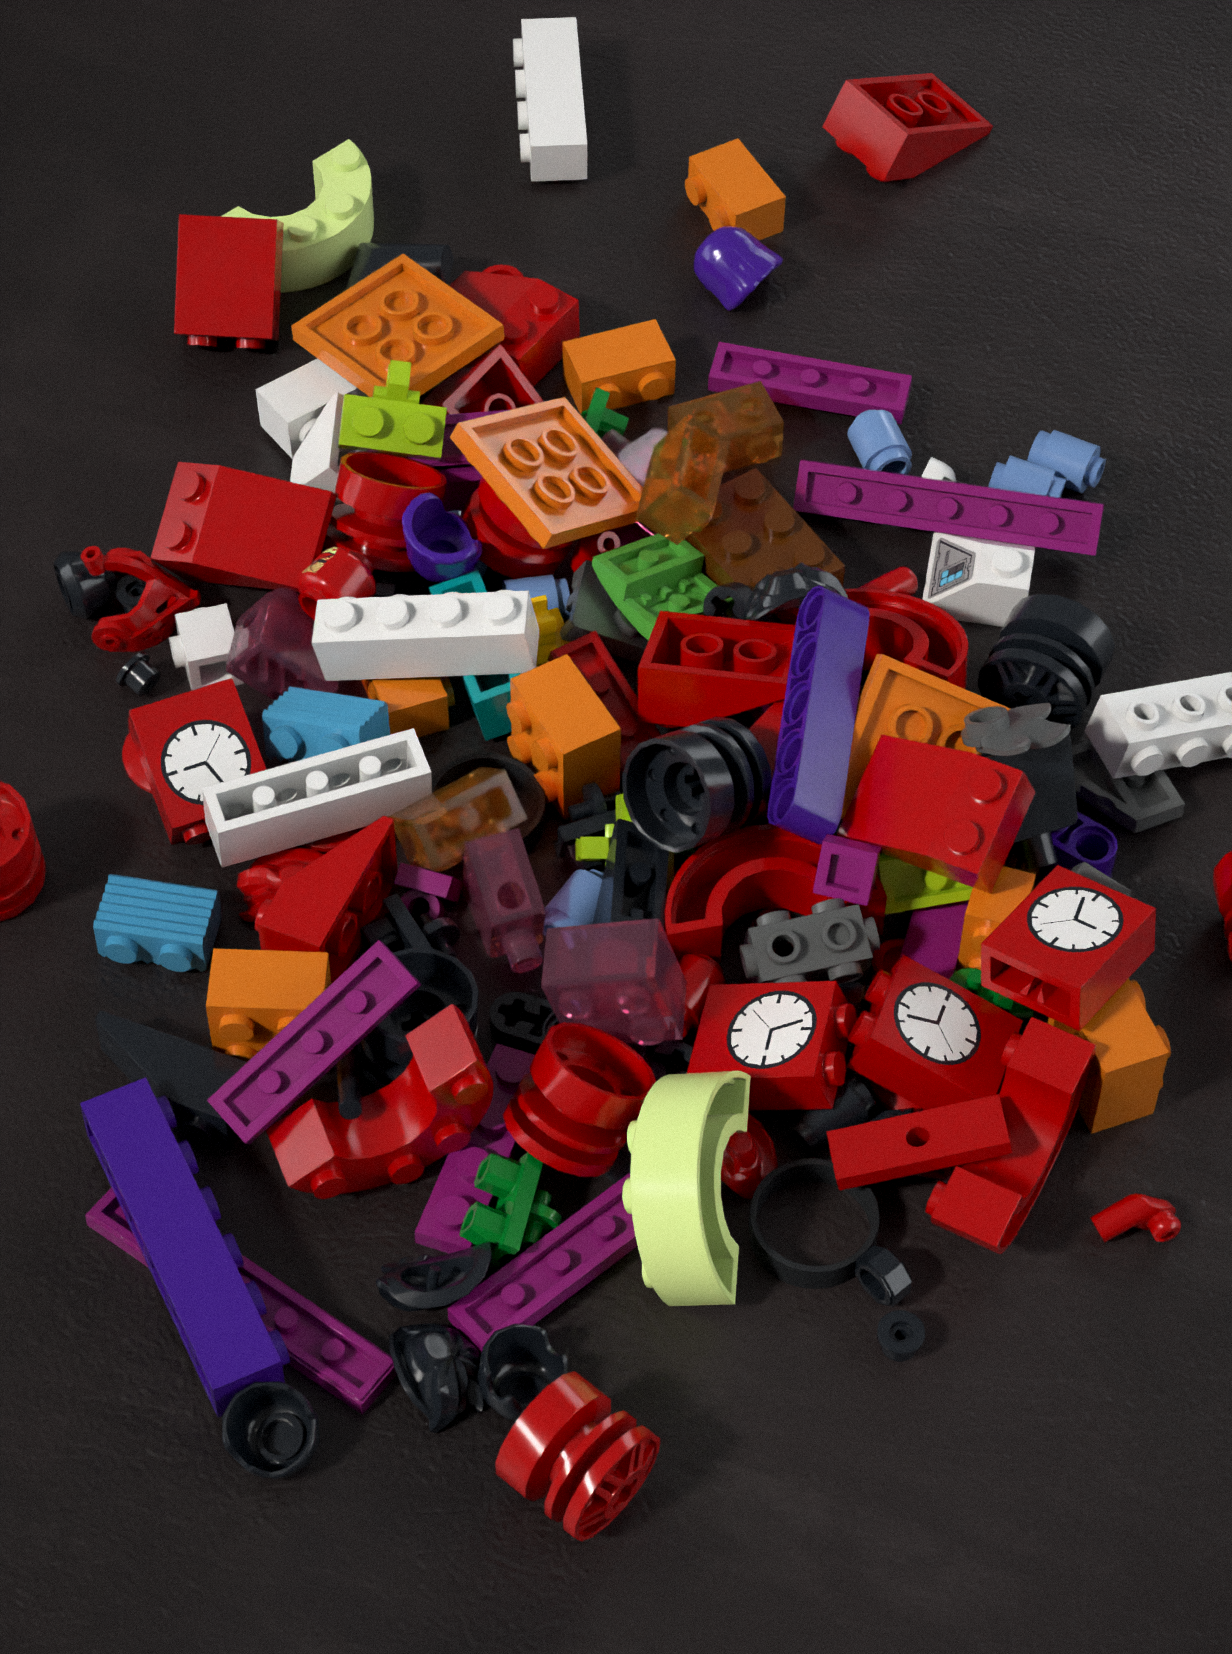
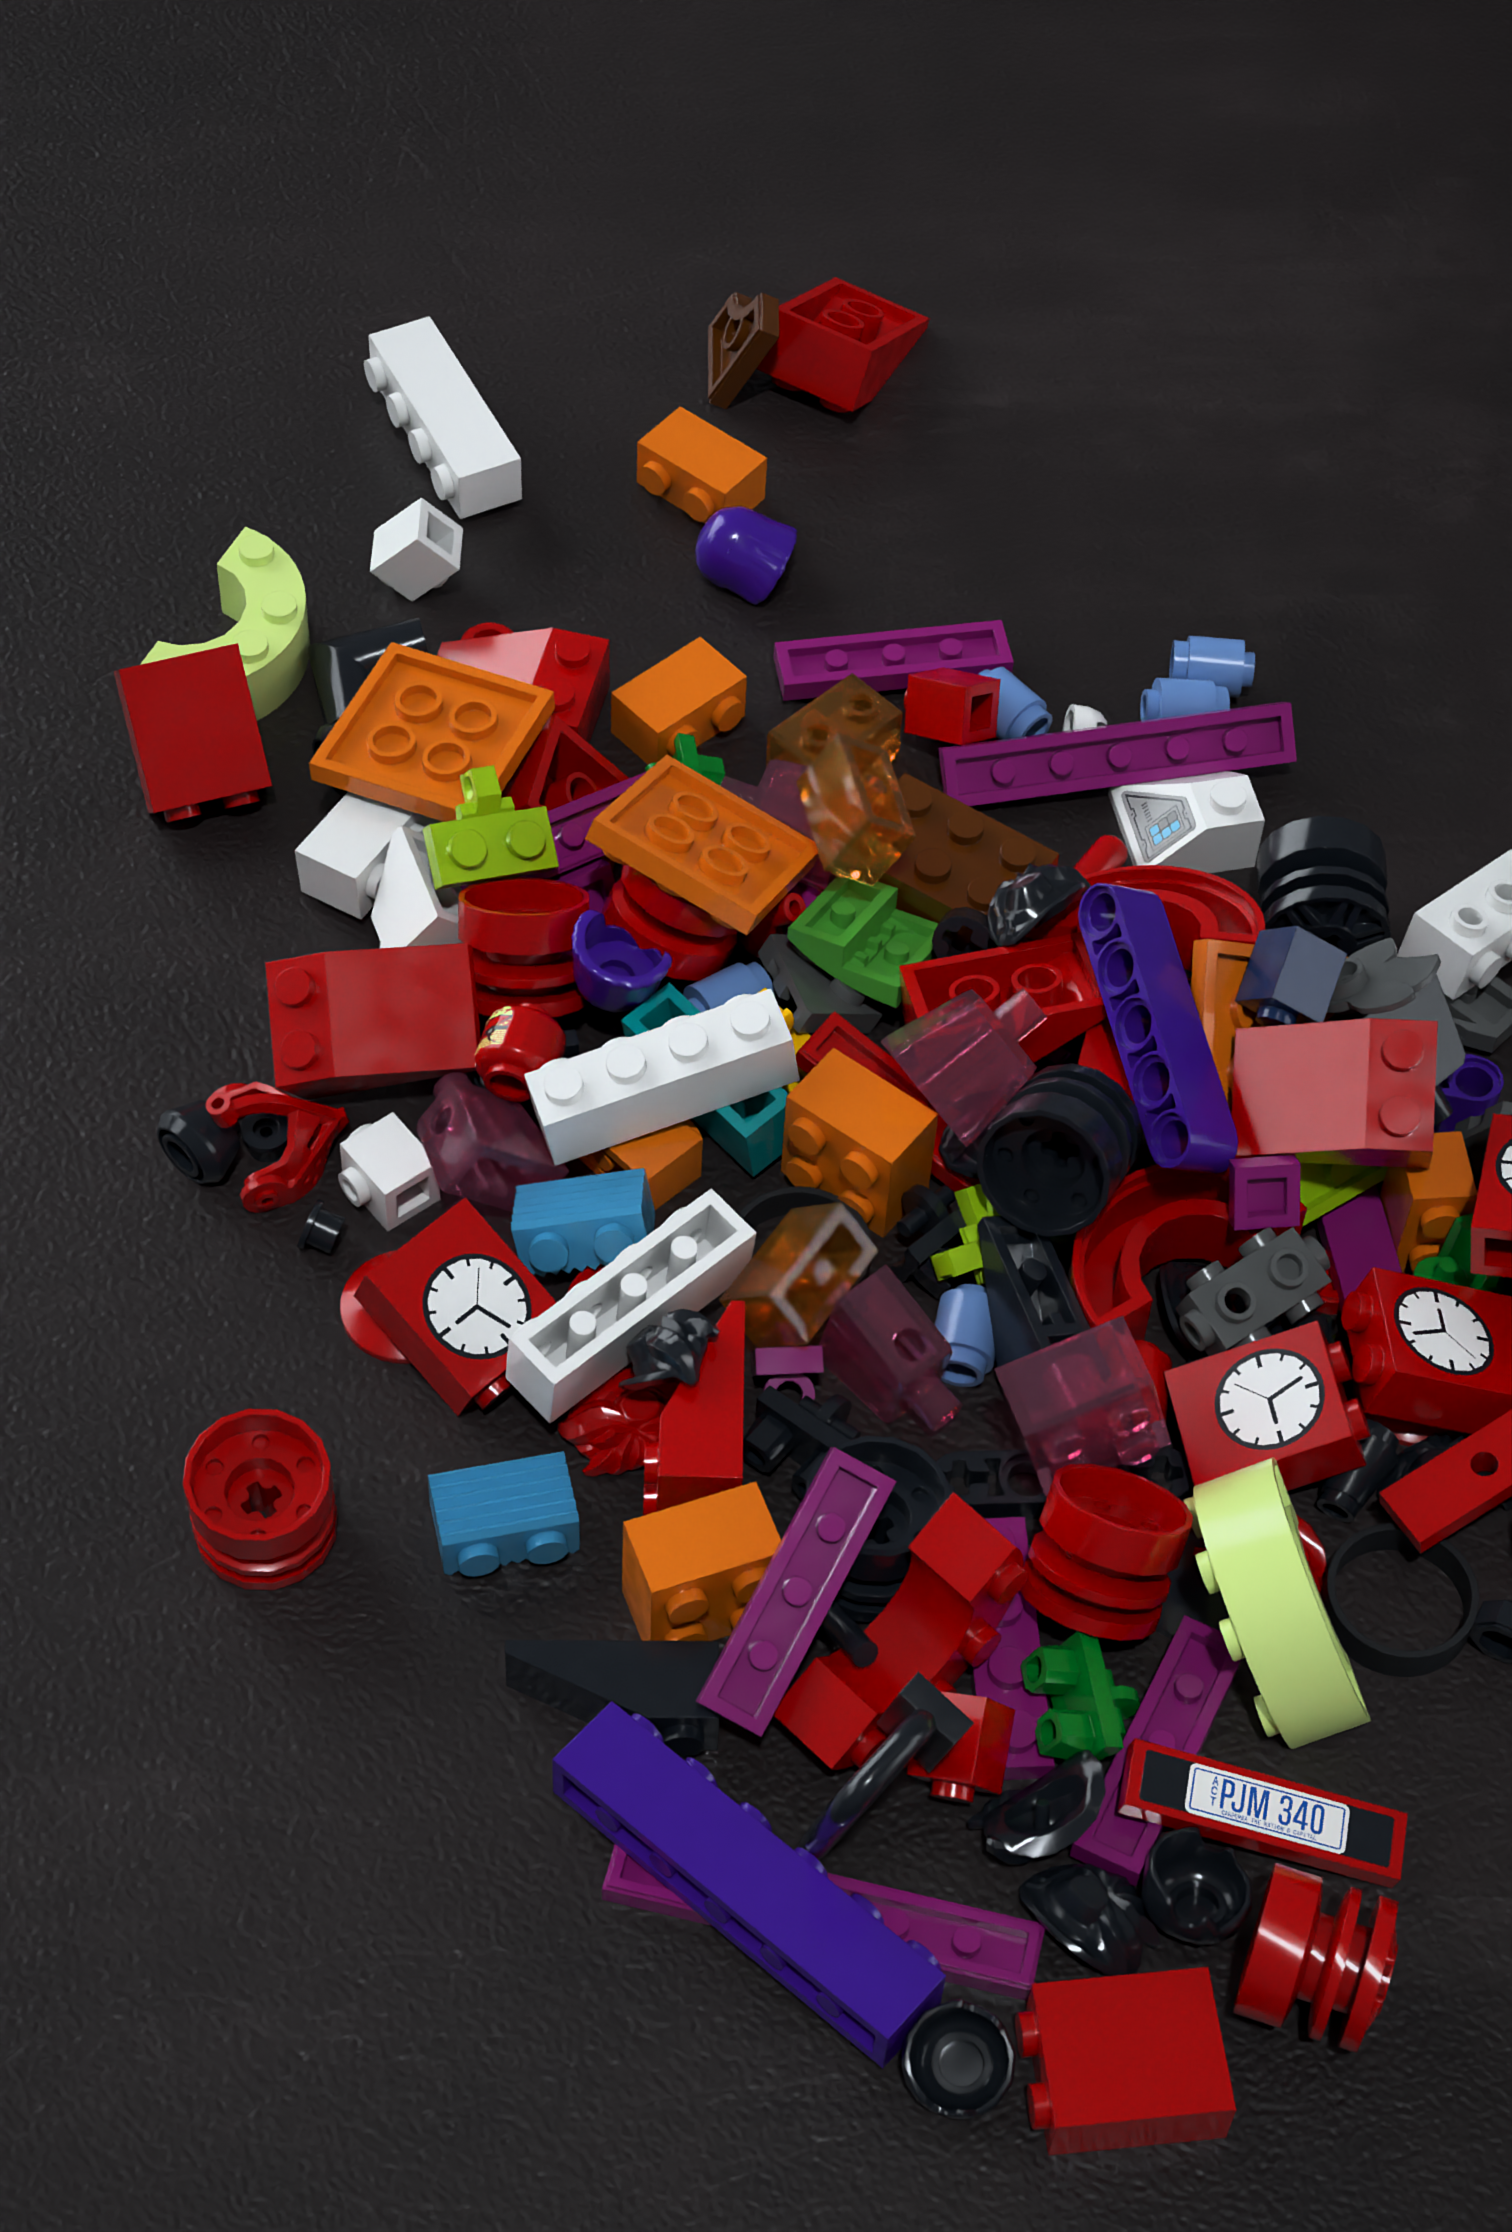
camera: 25 degrees left, 0 degrees up
none -> white brick [370,498,463,602]
none -> black hat [618,1309,720,1391]
none -> reddish brown tile [708,292,779,409]
none -> black bar [799,1672,974,1861]
none -> clear pink torso [880,988,1048,1147]
none -> red brick [904,667,1001,745]
none -> red brick [907,1691,1015,1803]
none -> red brick [1015,1967,1236,2156]
none -> tile [1117,1738,1408,1888]
none -> dark blue brick [1235,926,1347,1027]

